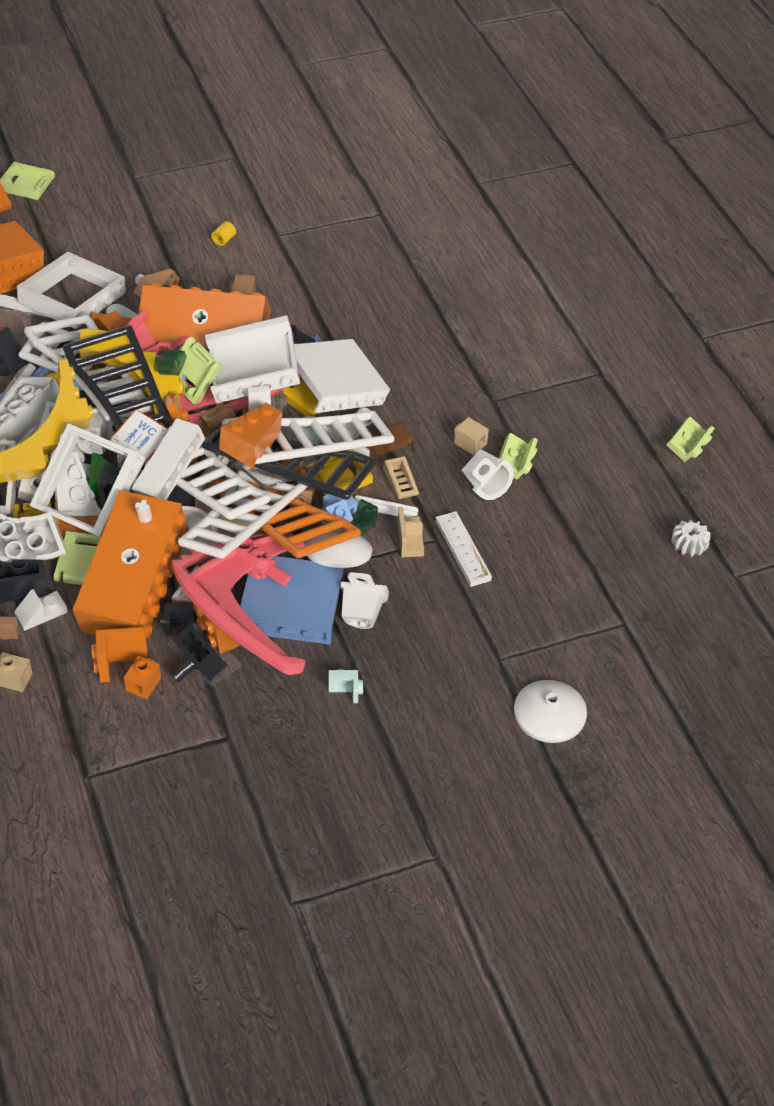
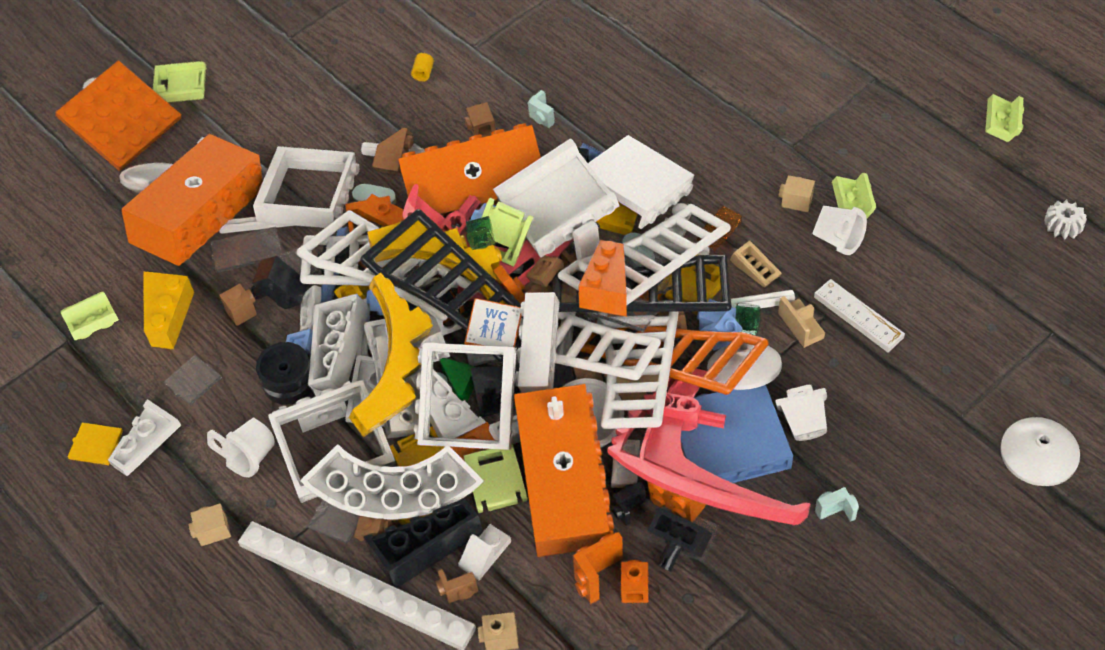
camera: 15 degrees left, 5 degrees up
none -> light aqua bracket [528,90,555,128]

